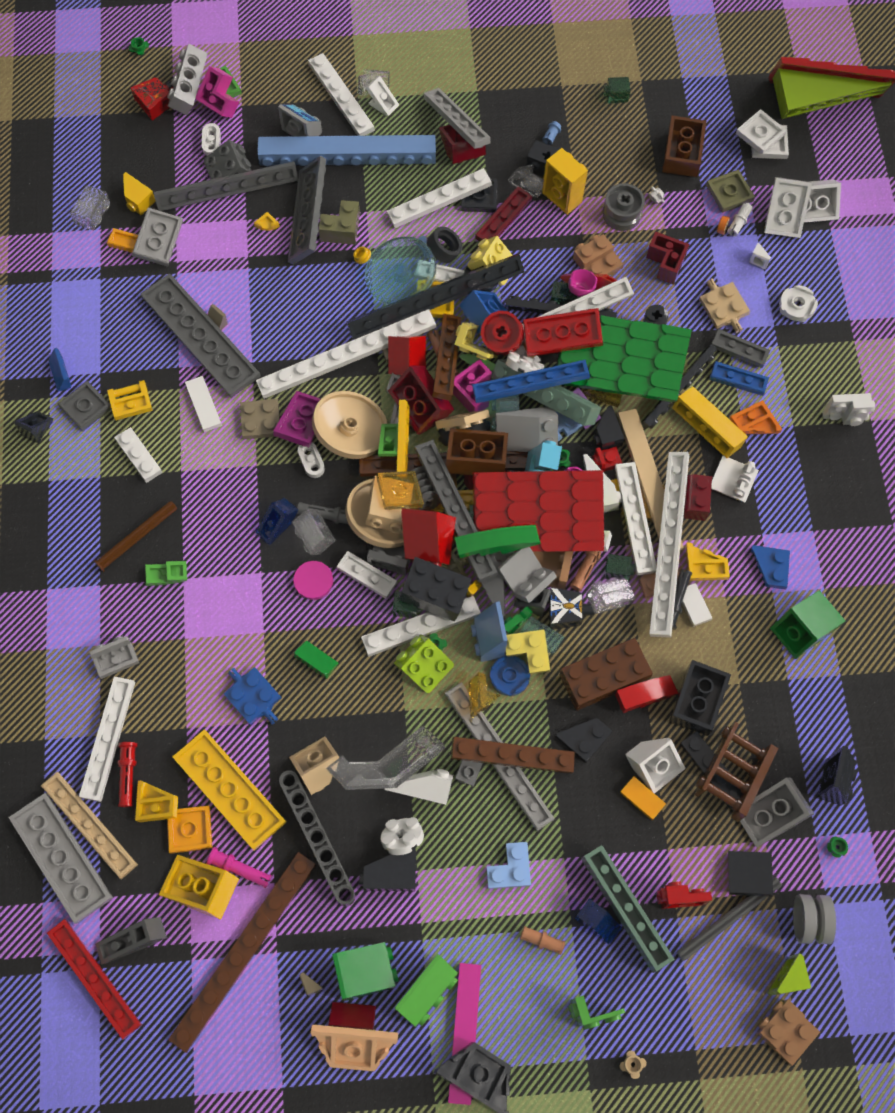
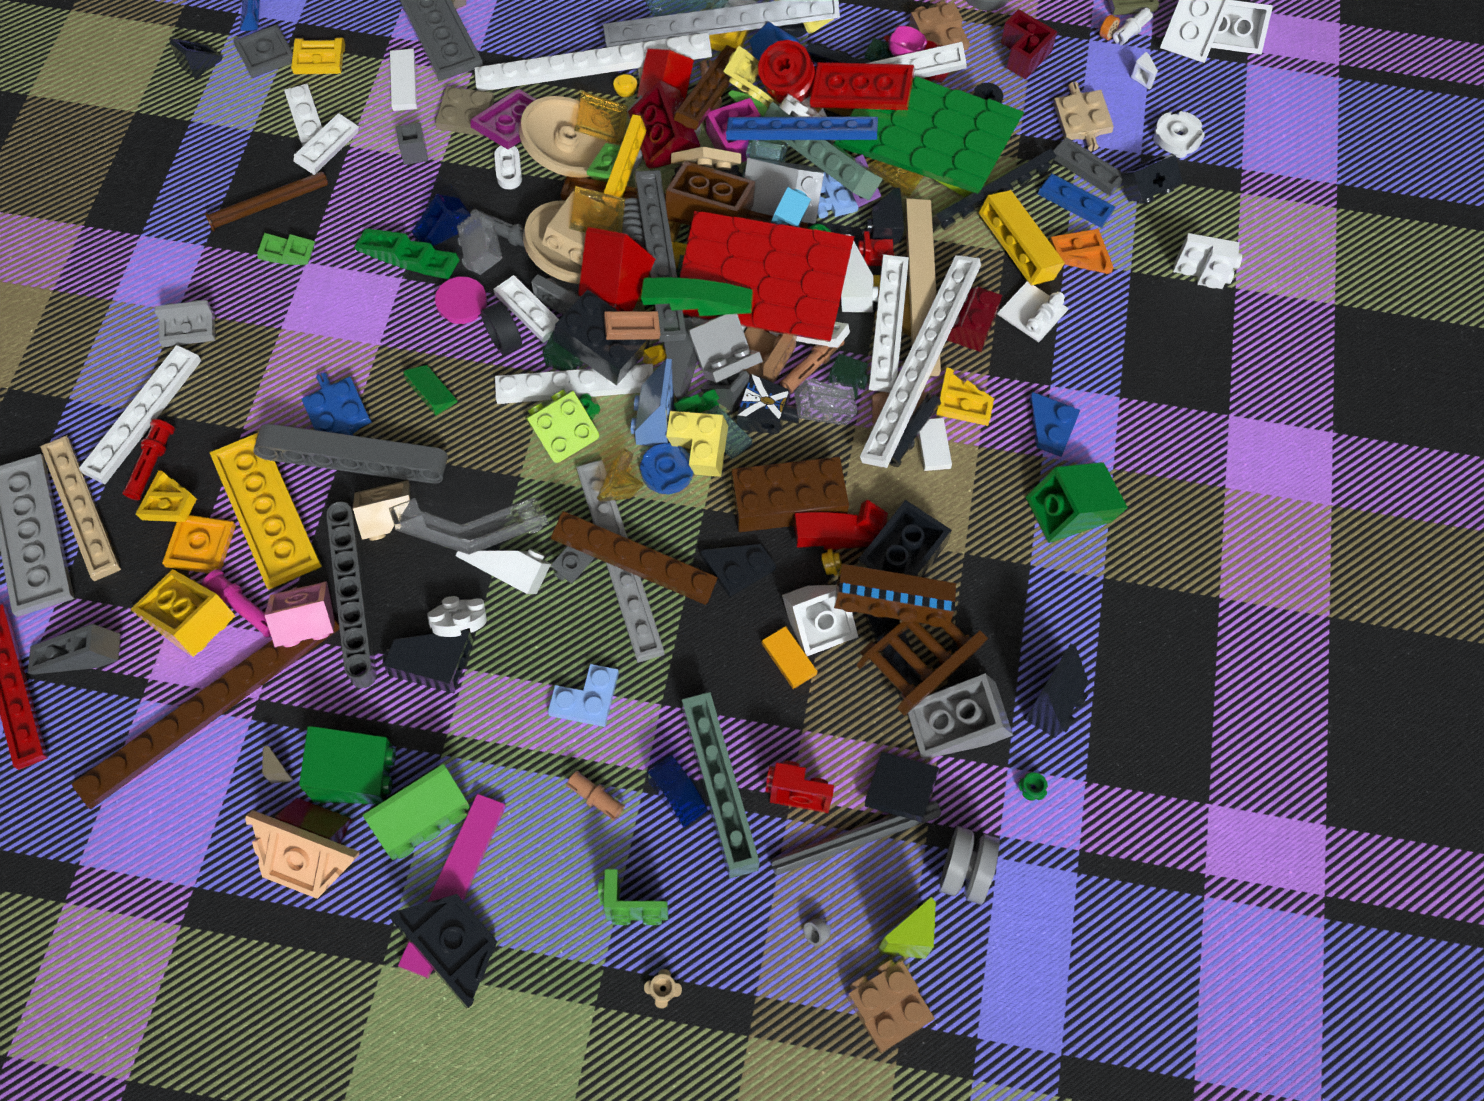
camera: 15 degrees right, 5 degrees down
none -> dark grey beam [253,424,448,483]
none -> bright pink slope [265,581,335,647]
none -> white plate [294,113,359,175]
none -> green slope [354,228,460,279]
none -> dark grey brick [396,123,428,165]
none -> black tyre [481,302,522,355]
none -> clear yellow tile [574,91,628,145]
none -> nougat tile [604,311,660,340]
none -> yellow plate [613,74,637,97]
none -> light grey hinge [803,918,831,946]
none -> yellow plate [822,548,842,576]
none -> reddish brown brick [834,564,956,628]
none -> red tile [857,500,888,536]
none -> black brick [1121,154,1183,204]

